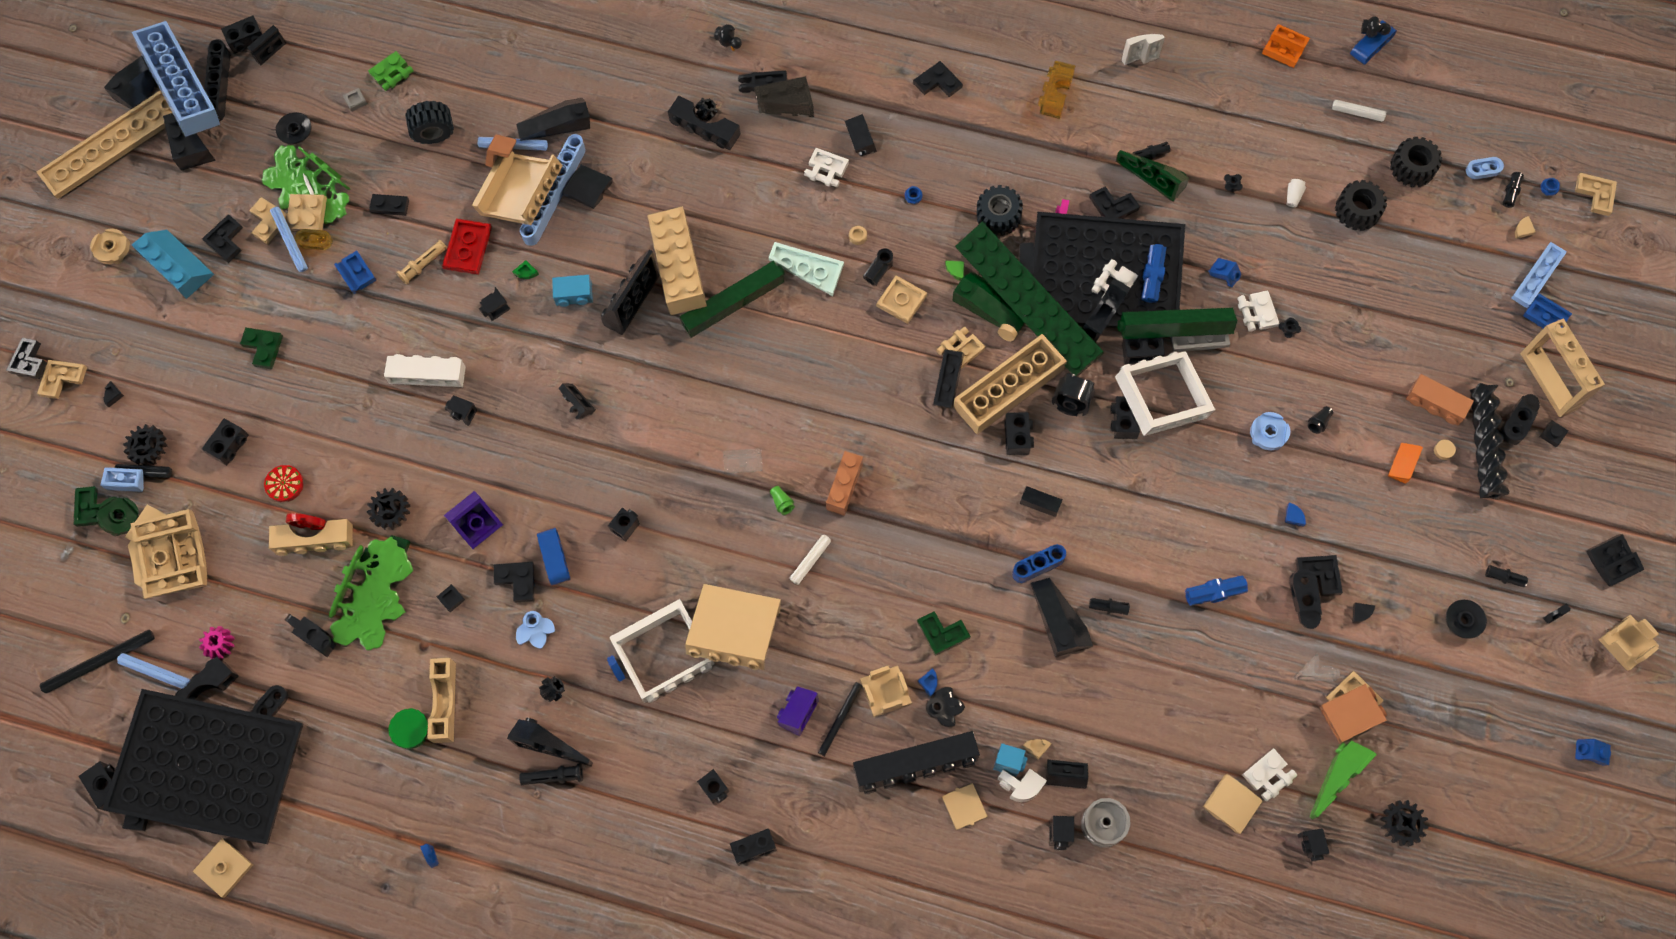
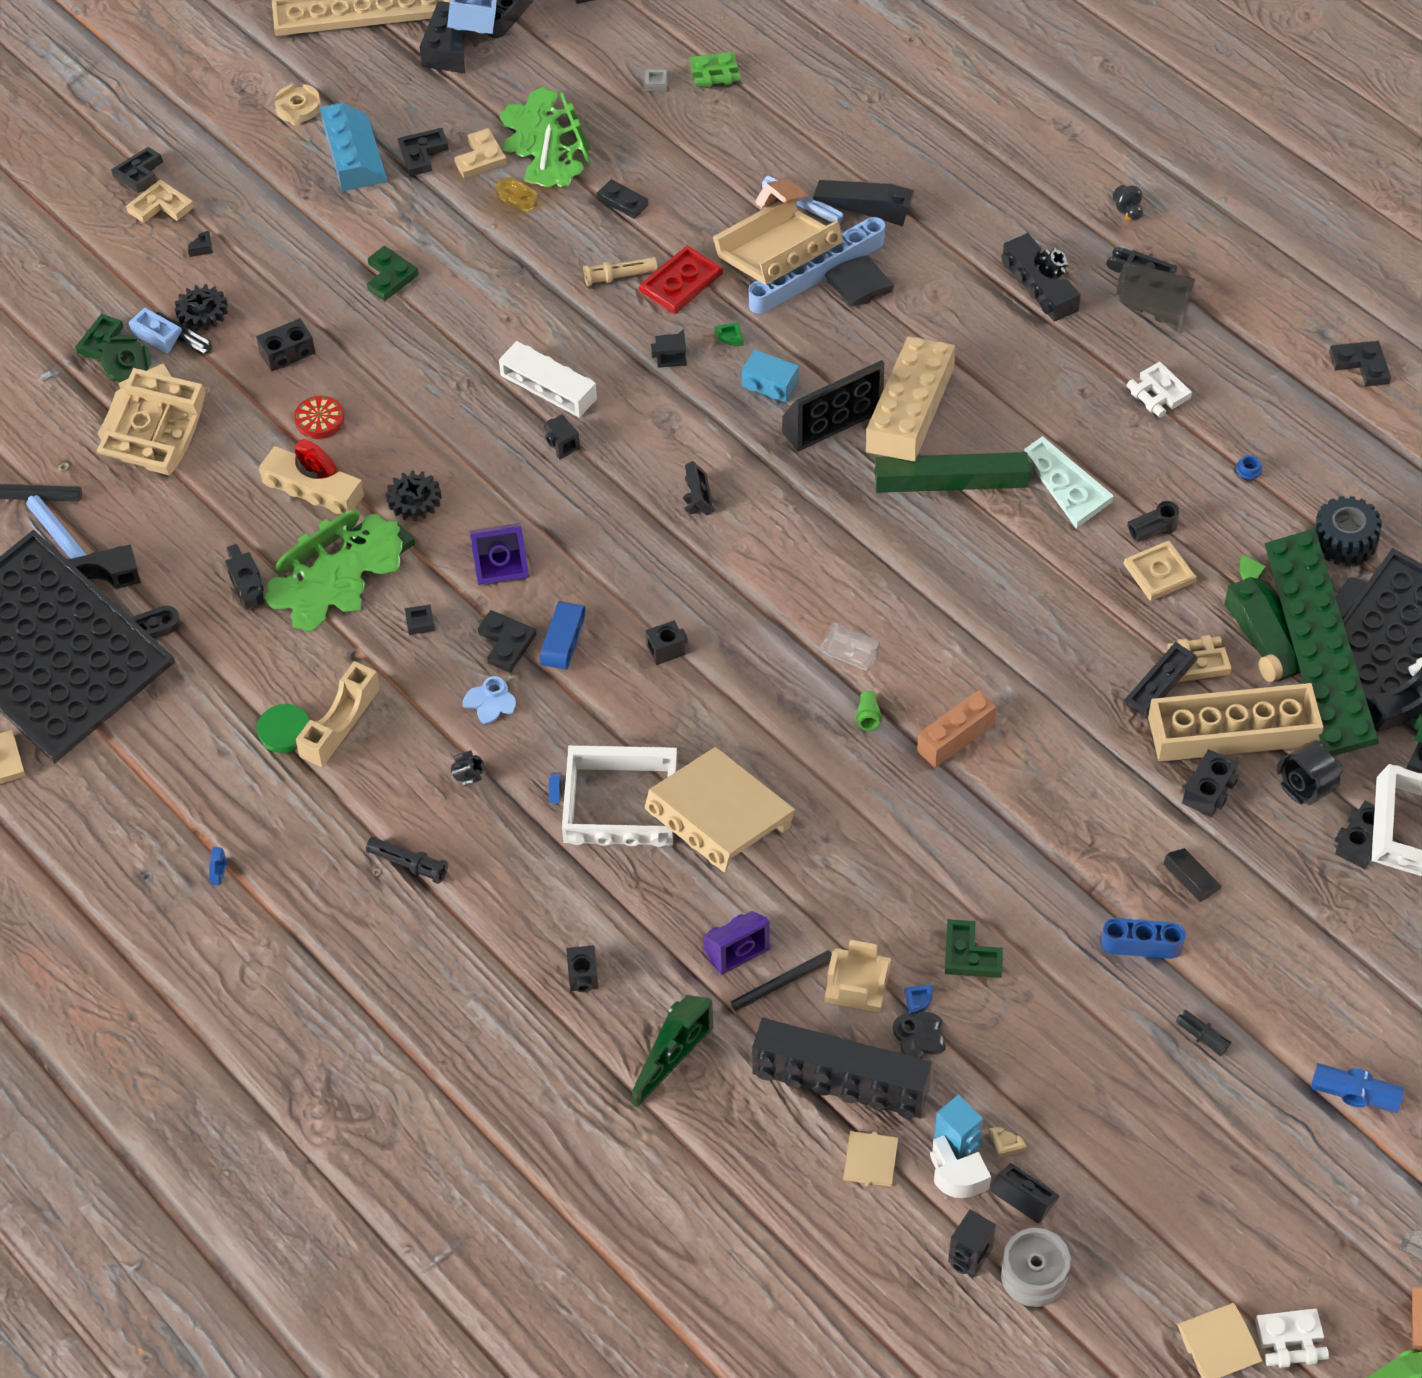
camera: 30 degrees right, 15 degrees down
dark pink gear [199,626,235,659] -> none
light blue axle [270,207,308,272] -> none
black dish [276,112,312,144] -> none
tan plate [287,194,327,232] -> none
blue plate [334,251,377,294] -> none
black wheel [405,101,454,144] -> none
black wedge [507,718,593,767] -> none
black brick [730,828,777,866] -> none
white axle [790,535,831,585] -> none
black hinge [845,114,877,156] -> none
tan tile [849,226,867,245] -> none
black wedge [1031,578,1093,657] -> none
none -> dark green wedge [632,995,713,1107]

